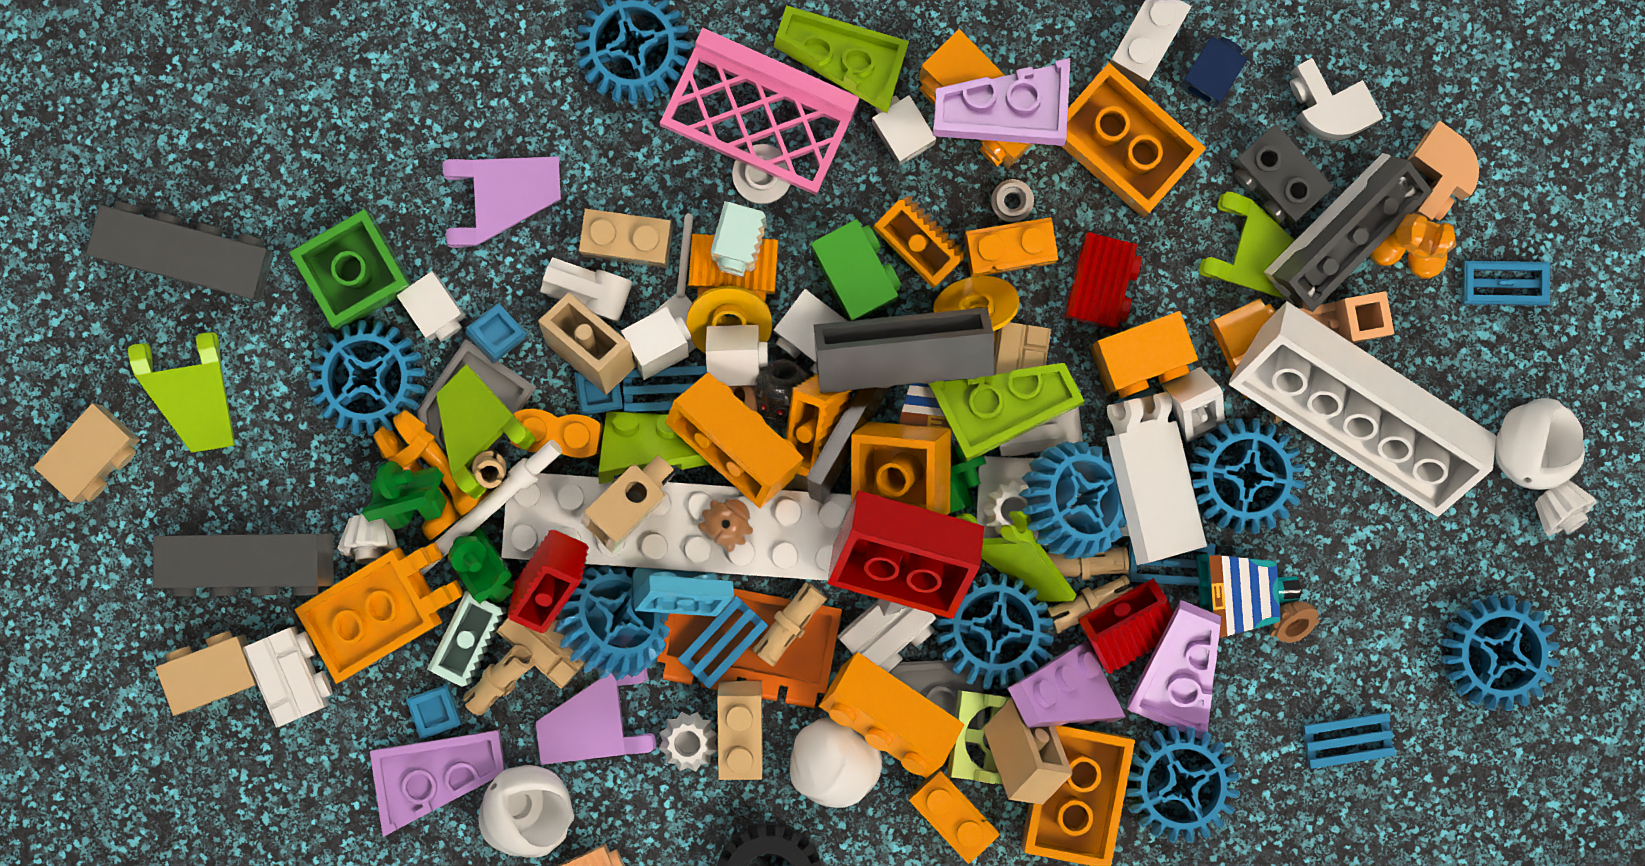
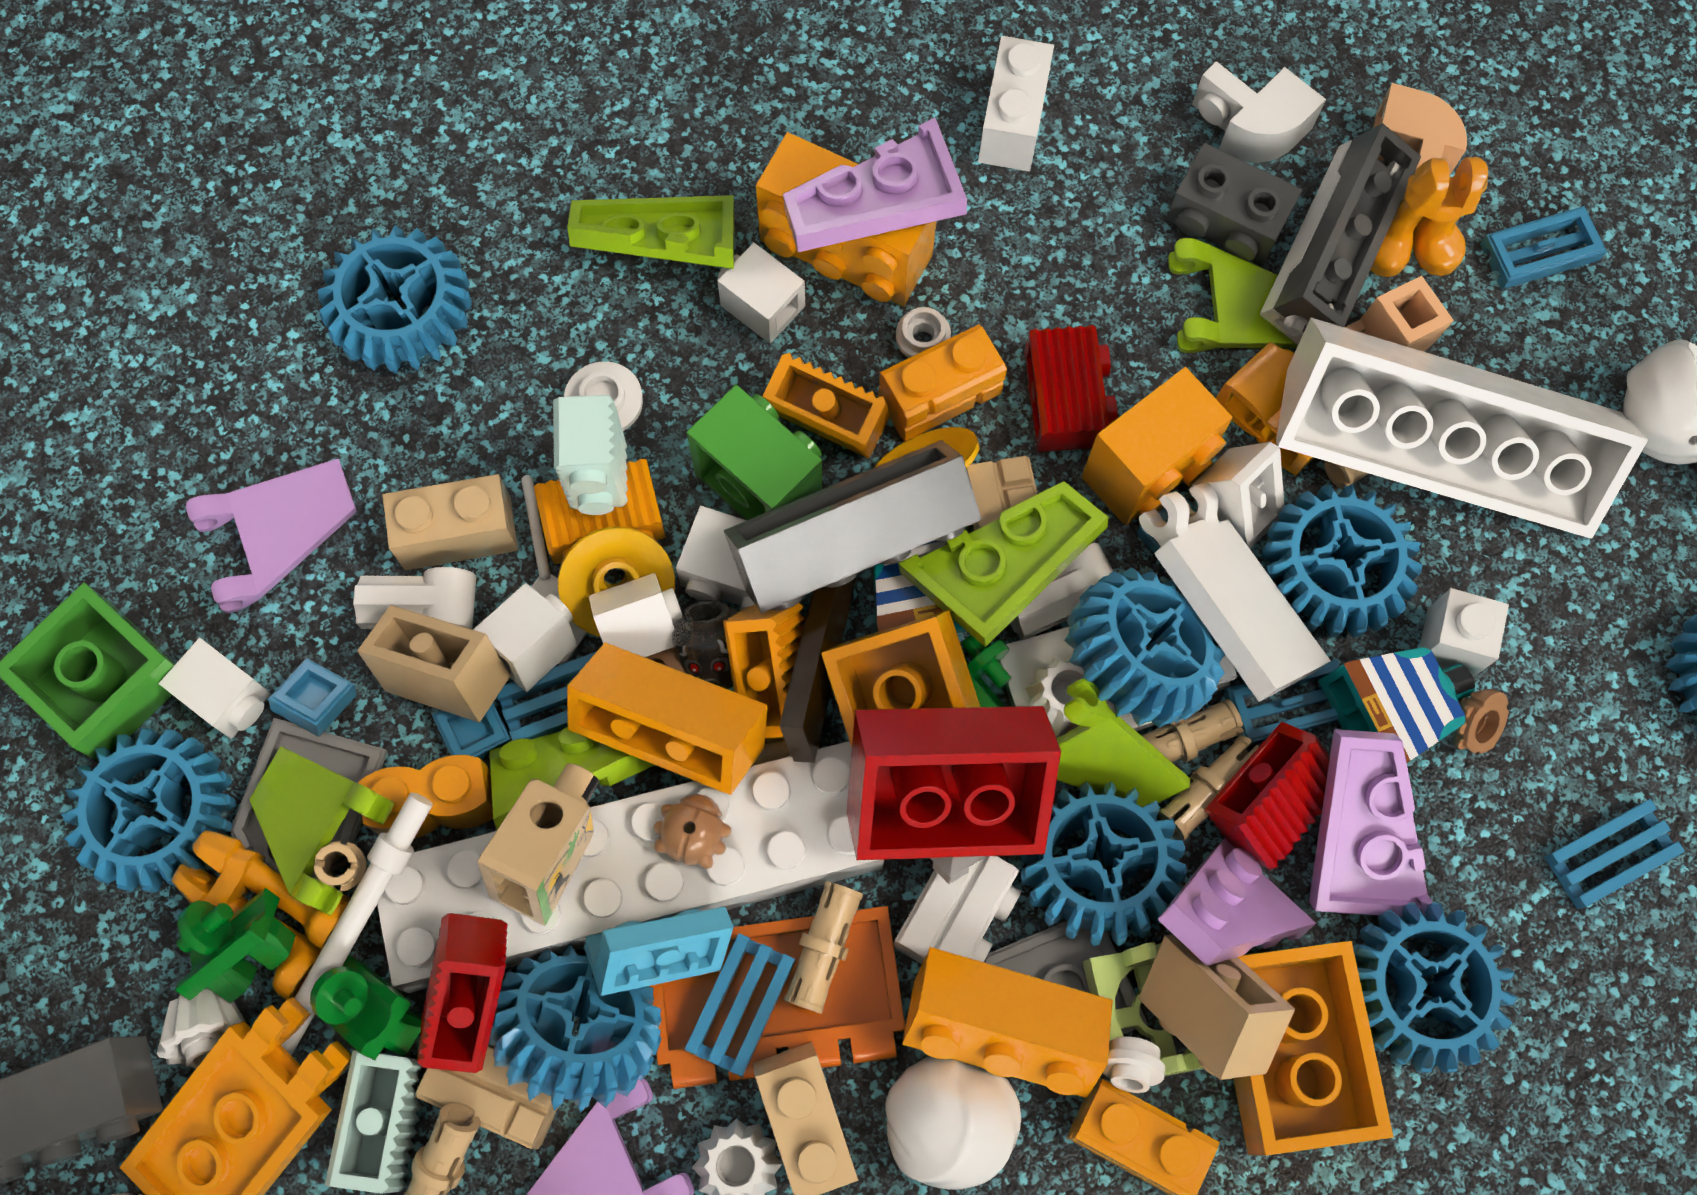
camera: 15 degrees left, 15 degrees down
bright pink fence [660,27,860,196] -> none
light orange brick [1061,63,1206,219] -> none
dark blue brick [1179,36,1248,109] -> none
none -> white plate [1103,1037,1166,1093]
none -> white brick [1420,588,1509,677]

